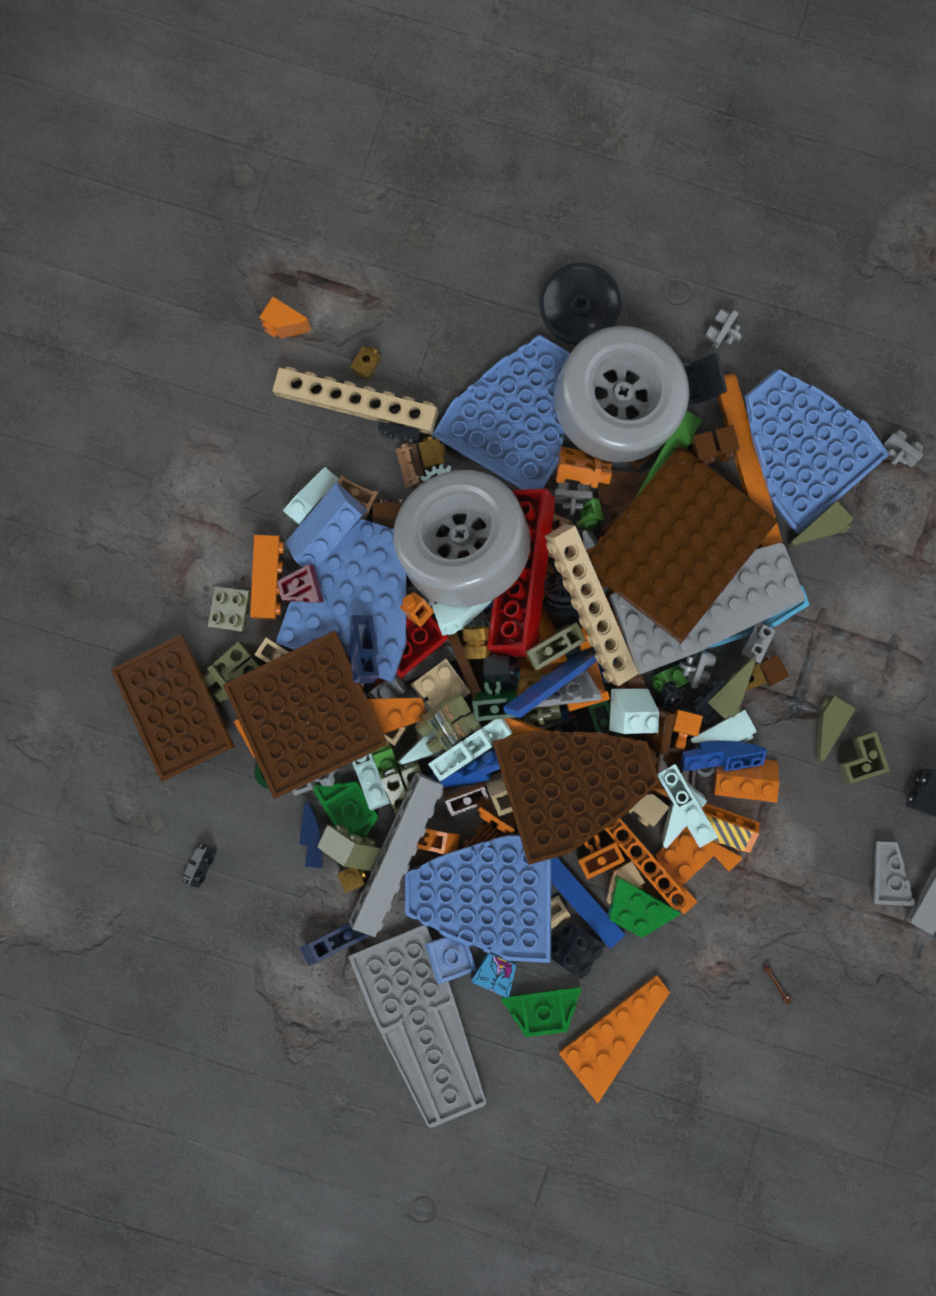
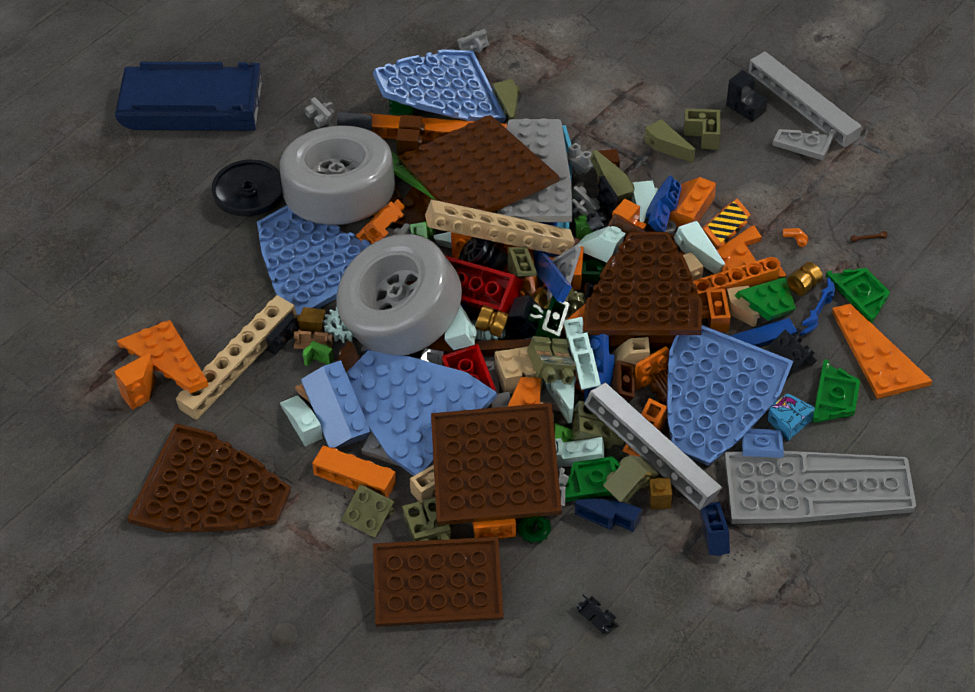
camera: 65 degrees left, 35 degrees down
wing [277,564,324,603] -> none
pearl gold brick [350,346,381,381] -> none
dark blue slope [350,615,379,683] -> none
orange brick [399,592,434,627] -> none
light aqua slope [657,764,718,848] -> none
none -> dark blue piece [115,62,263,130]
none -> orange wing [117,320,209,393]
none -> reddish brown wing [127,423,291,533]
none -> bright green bracket [302,341,334,366]
none -> orange arm [783,228,808,247]
none -> pearl gold wheel [787,262,823,296]
none -> blue piece [800,277,835,336]
none -> green wing [825,268,890,323]

